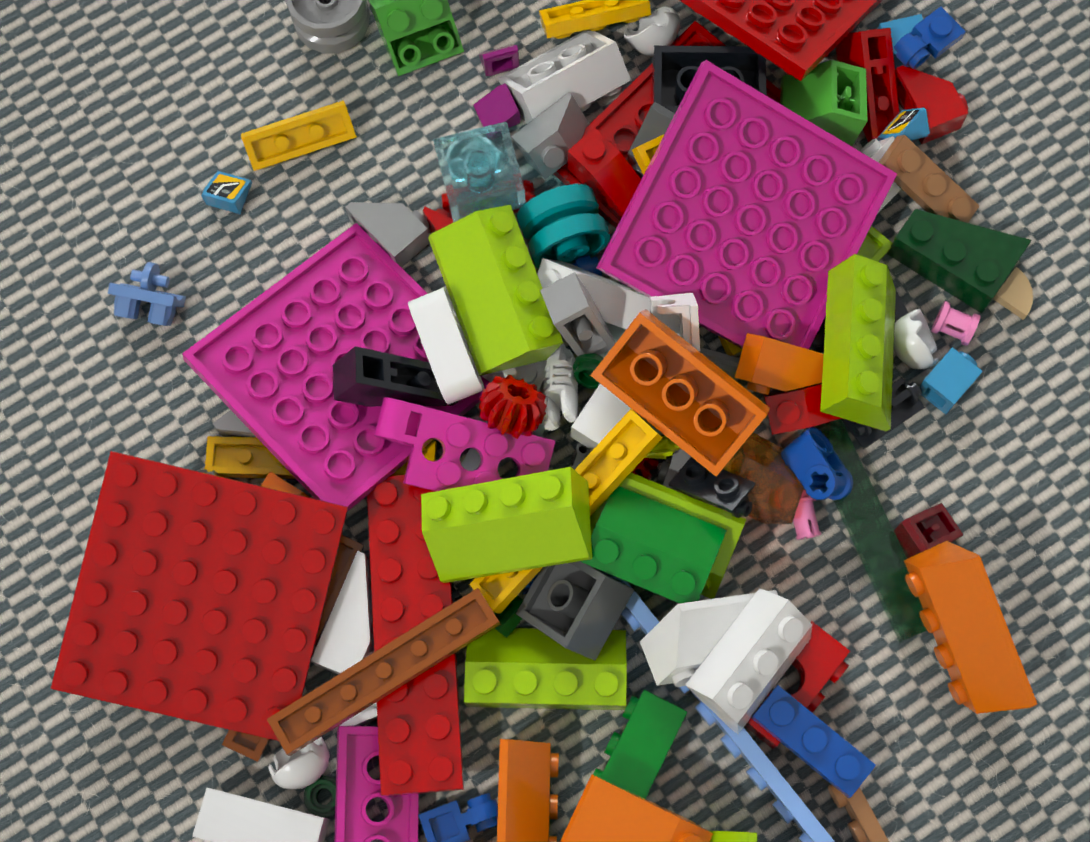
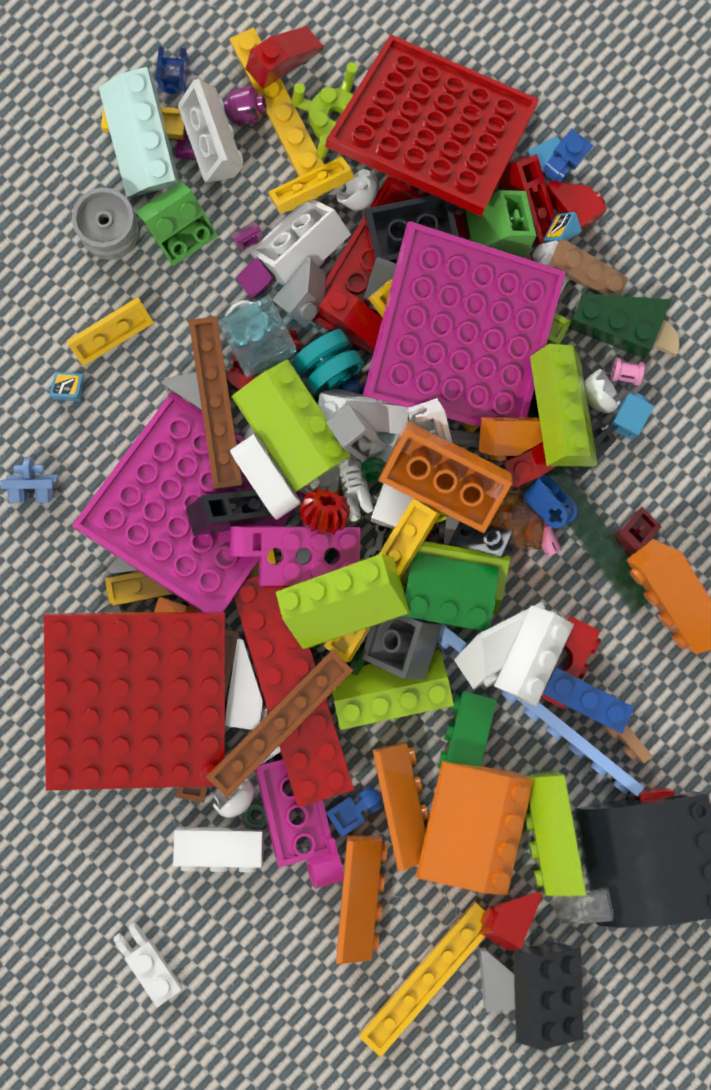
camera: 20 degrees left, 10 degrees up
none -> dark orange plate [189,316,242,490]

